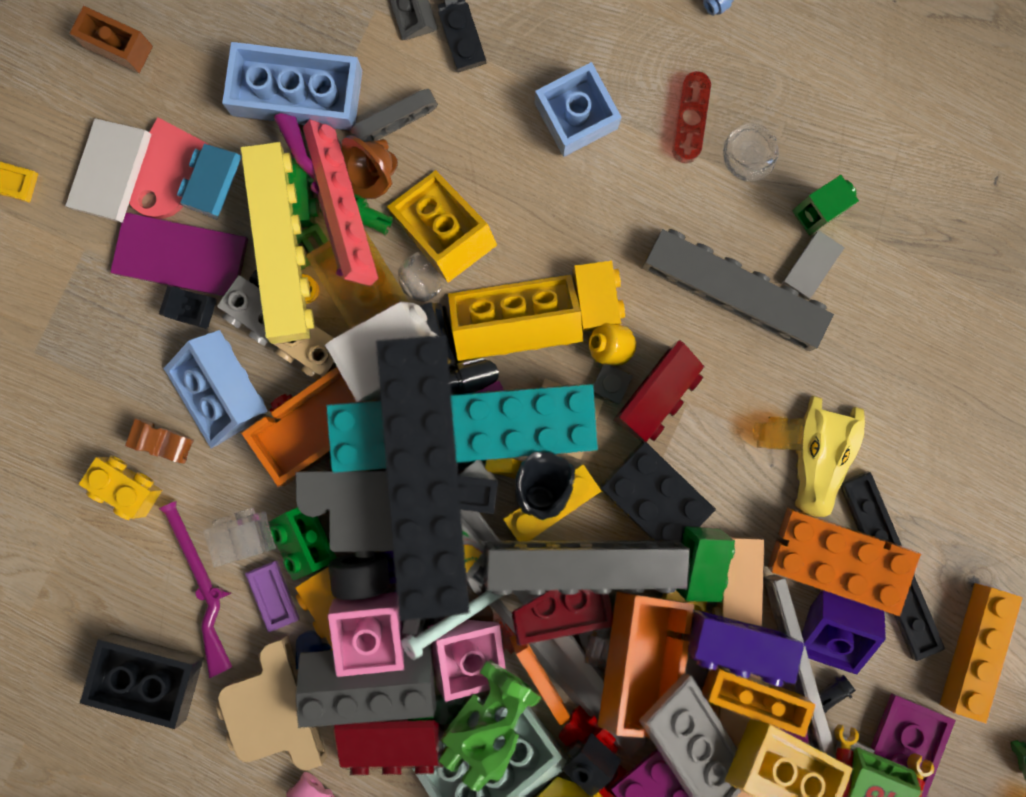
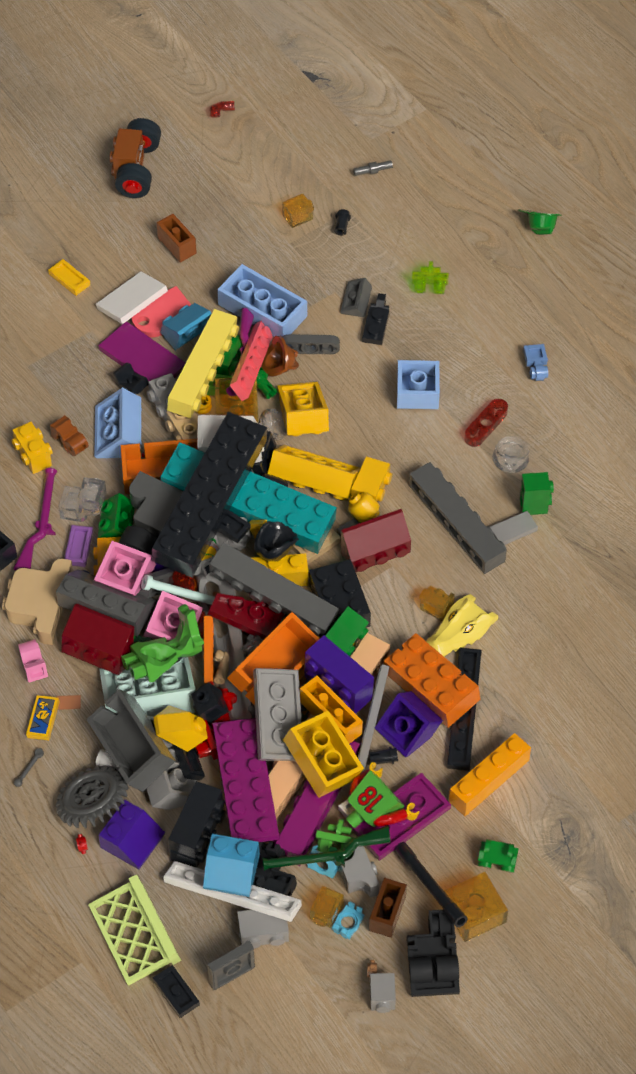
camera: 30 degrees right, 30 degrees down
none -> tan arm [214,650,229,684]

